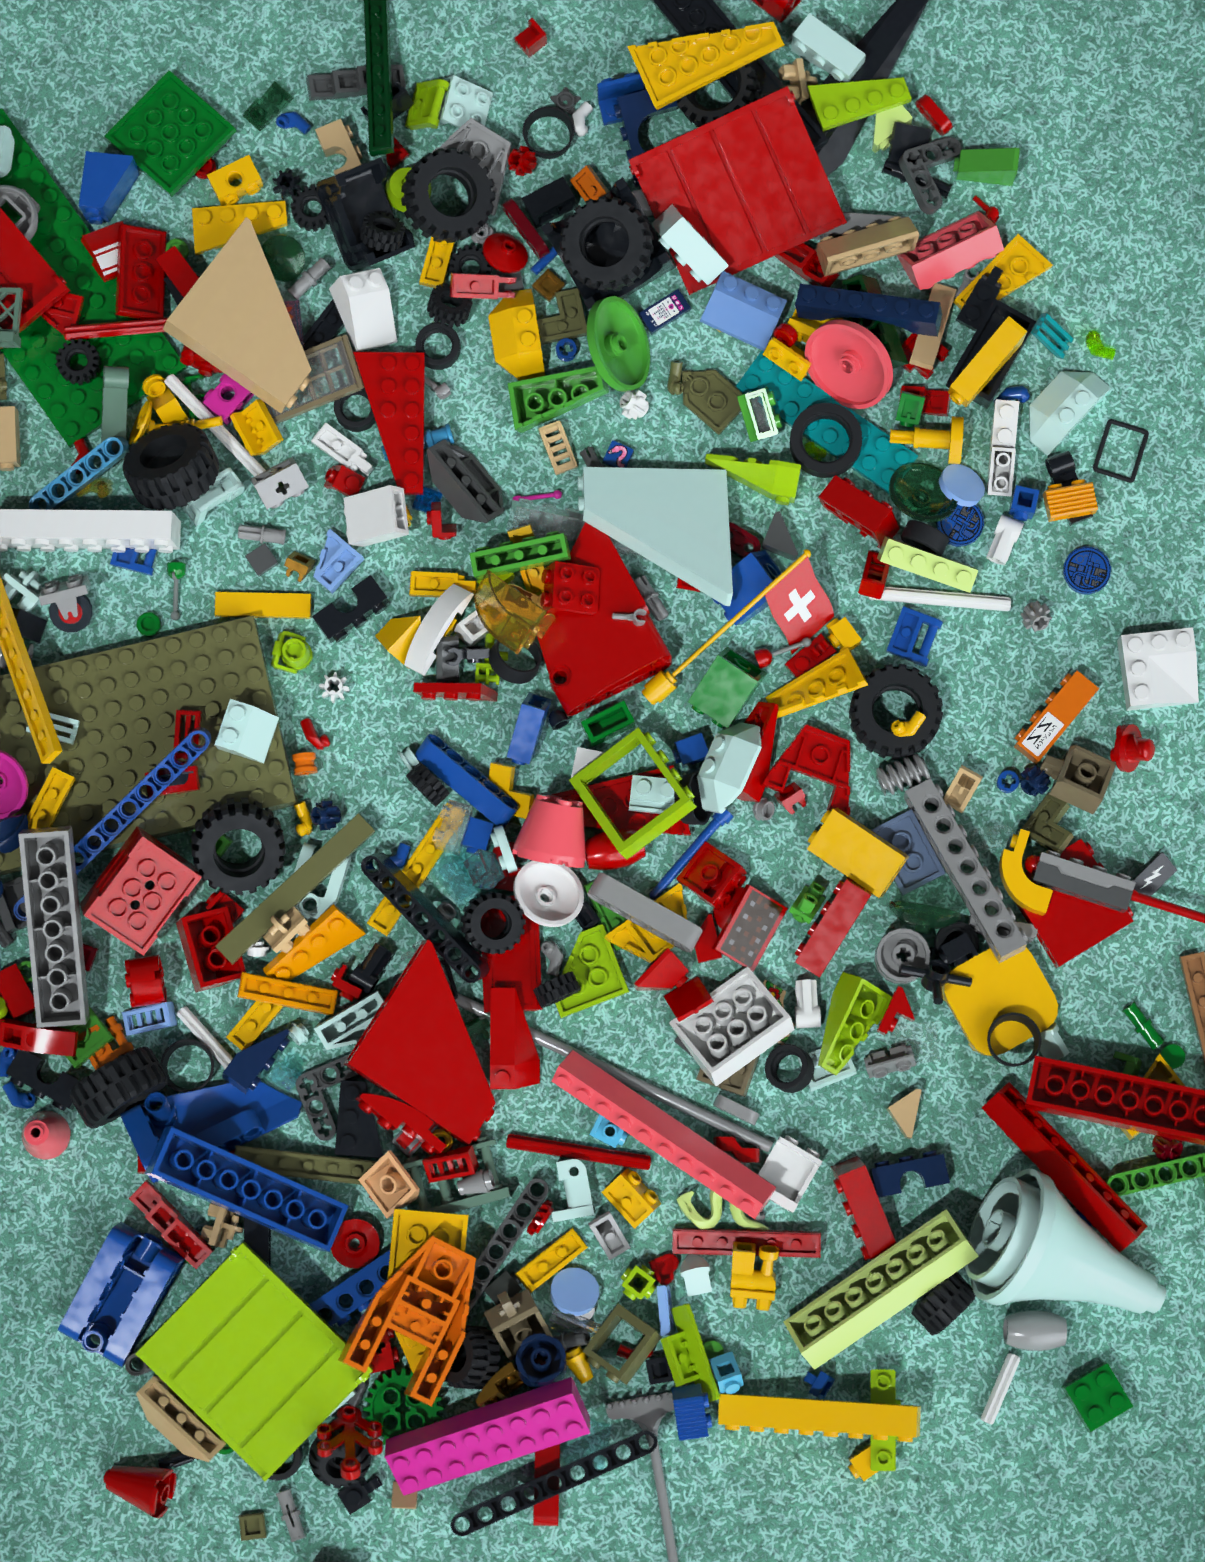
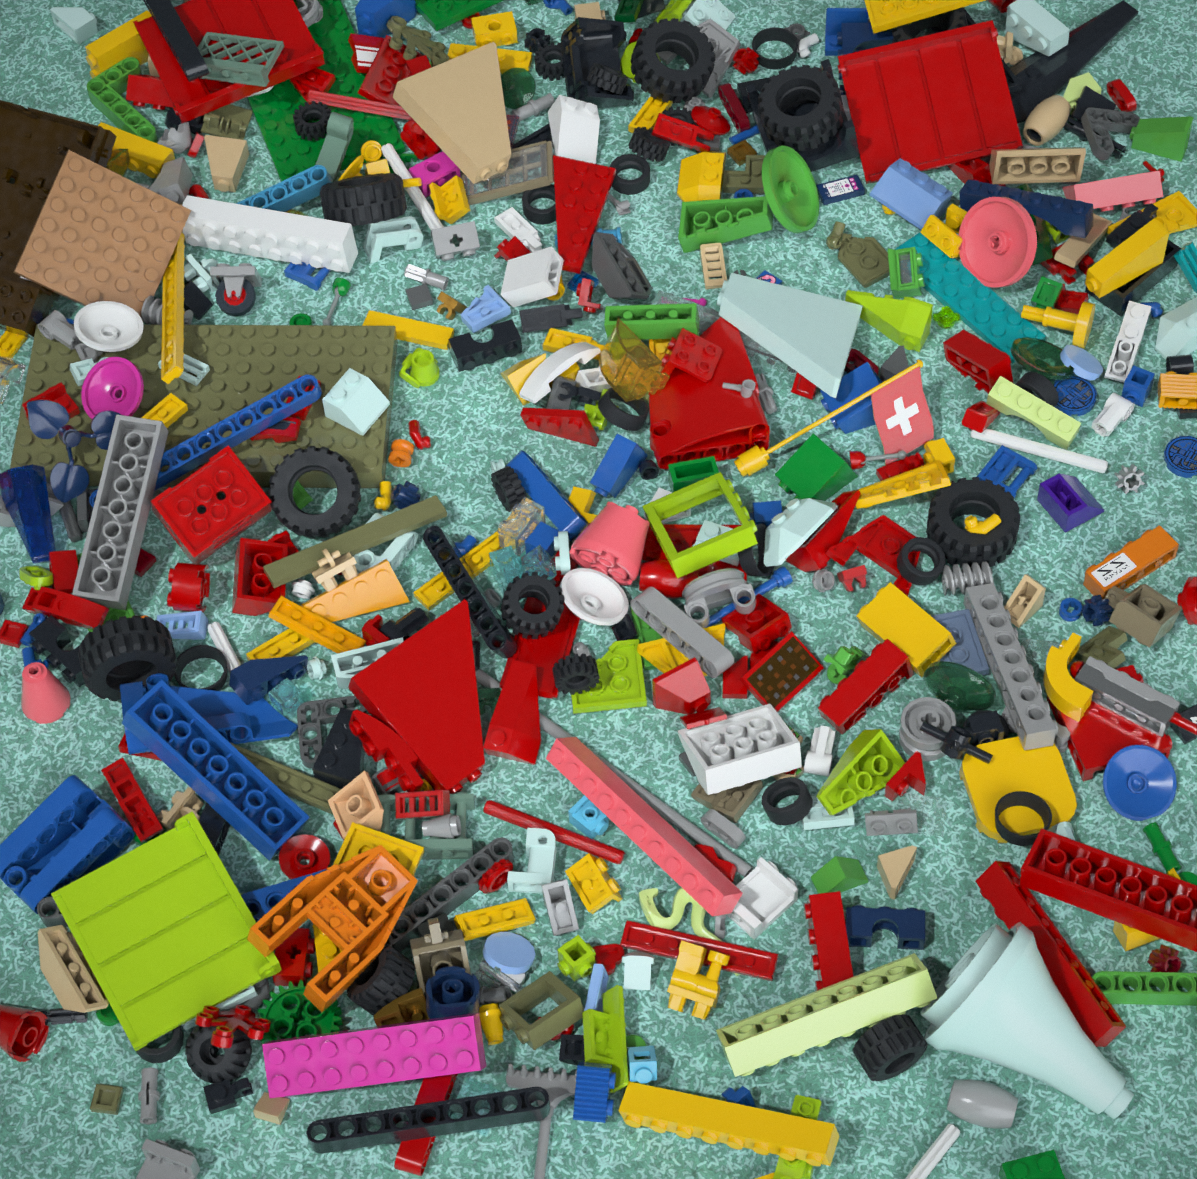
camera: 15 degrees right, 25 degrees down
white gear [319,672,350,703] -> none
white gear [619,390,649,420] -> none
light aqua wedge [652,204,729,285] -> none
red tile [773,323,798,347] -> none
black tyre [789,403,862,478] -> none
lime wing [807,77,912,132] -> none
none -> olive plant [387,16,449,67]
none -> black hinge [519,304,583,333]
none -> light grey piece [682,568,756,628]
none -> bright green slope [811,856,868,894]
none -> black tyre [897,537,946,585]
none -> tan piece [1023,95,1071,146]
none -> dark purple slope [1037,473,1104,533]
none -> blue hat [1103,745,1177,821]

